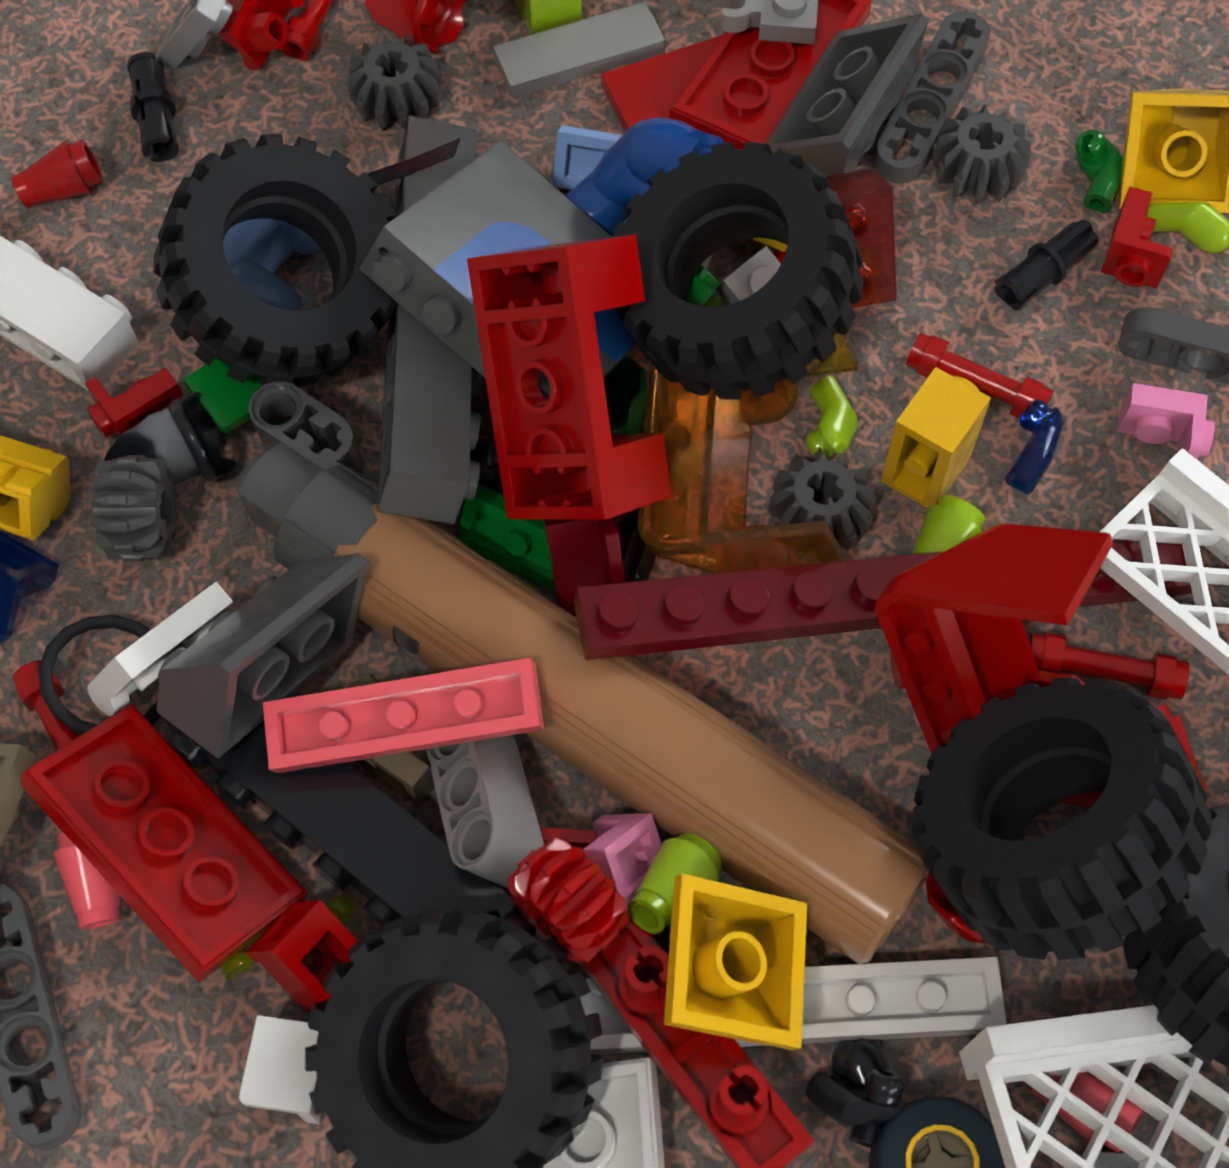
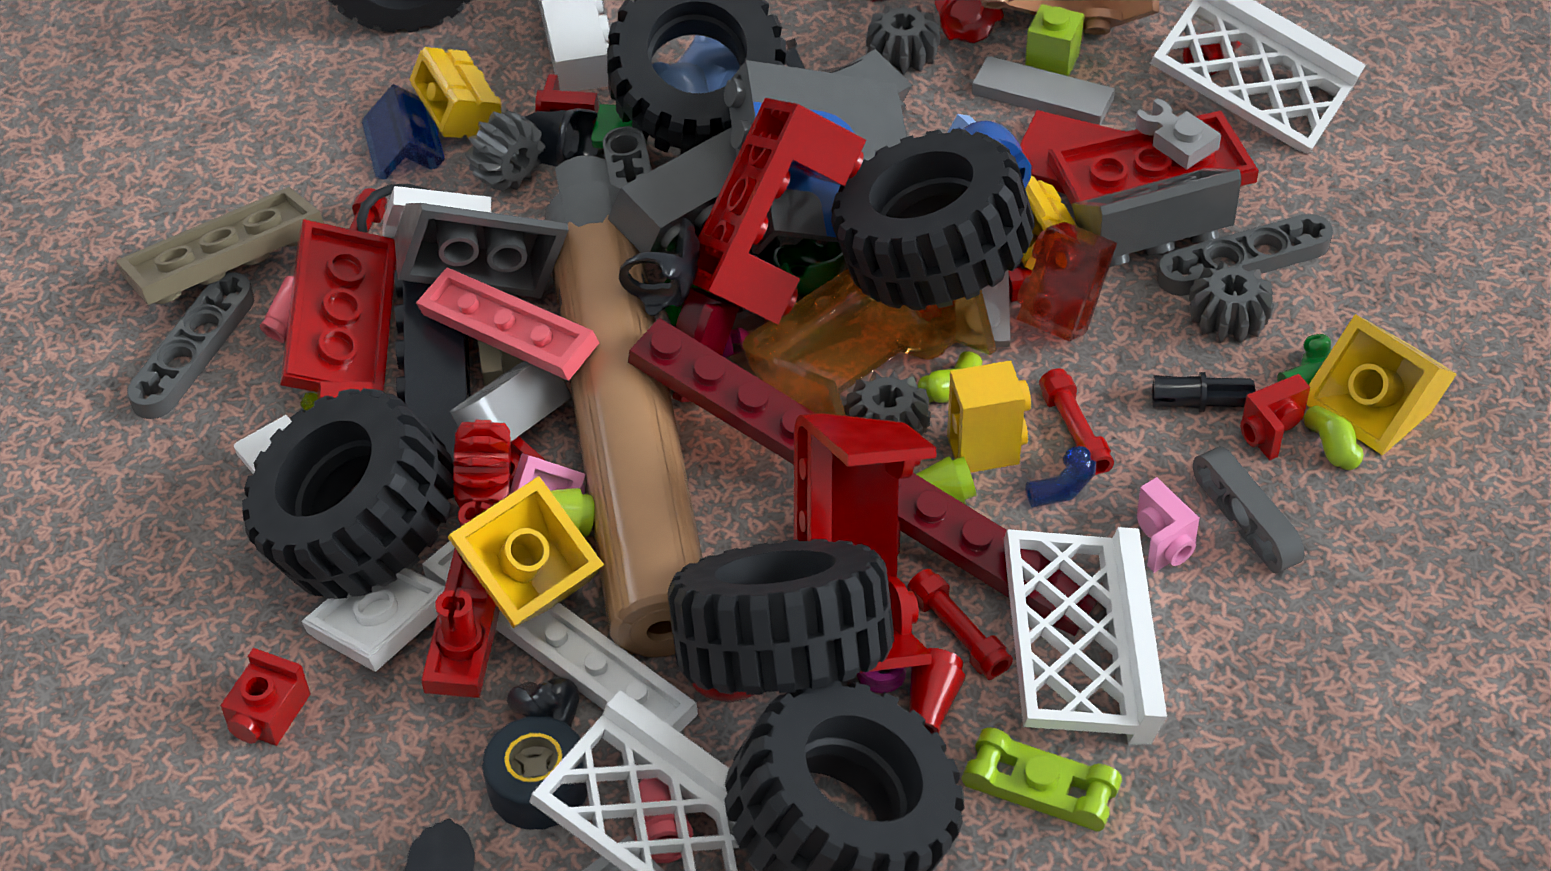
camera: 45 degrees right, 15 degrees down
none -> black piece [618,218,700,316]

